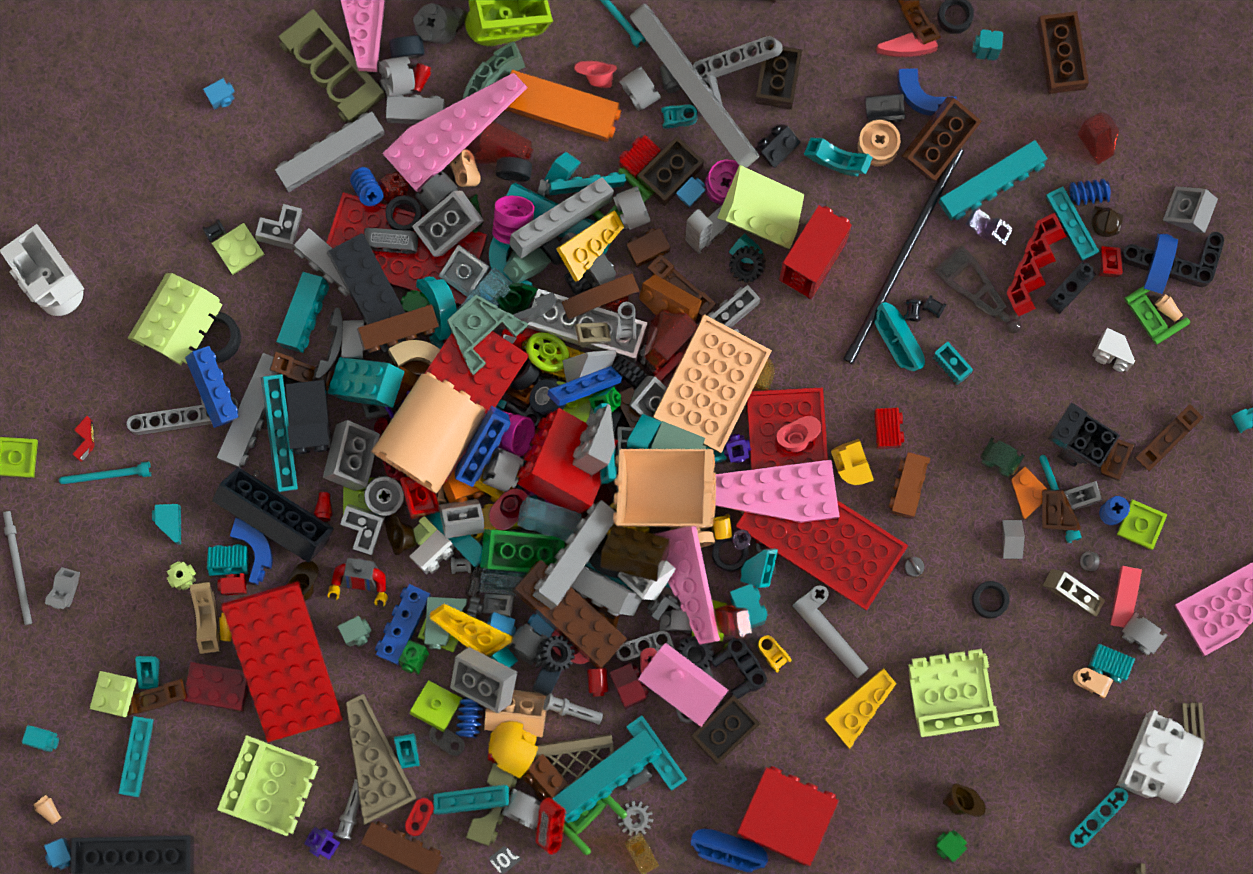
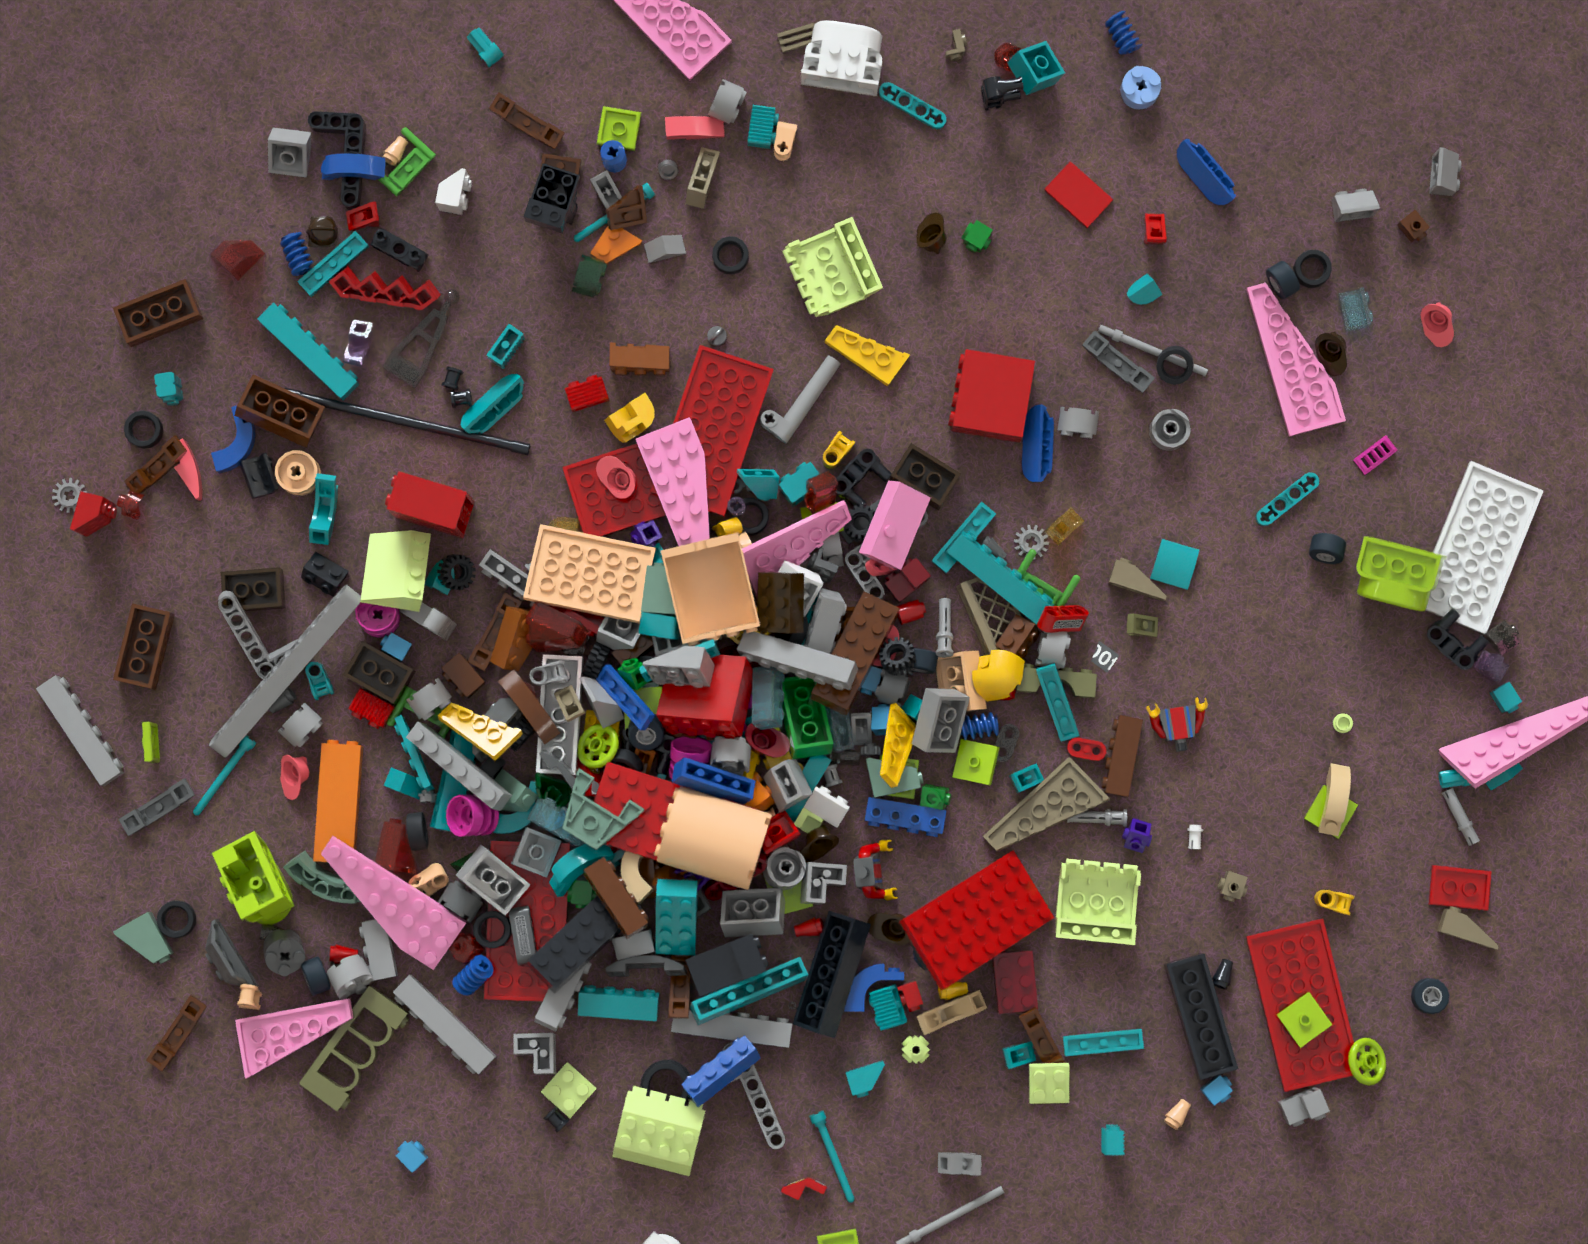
camera: 105 degrees left, 5 degrees up
sand green brick [338,616,372,647] -> none

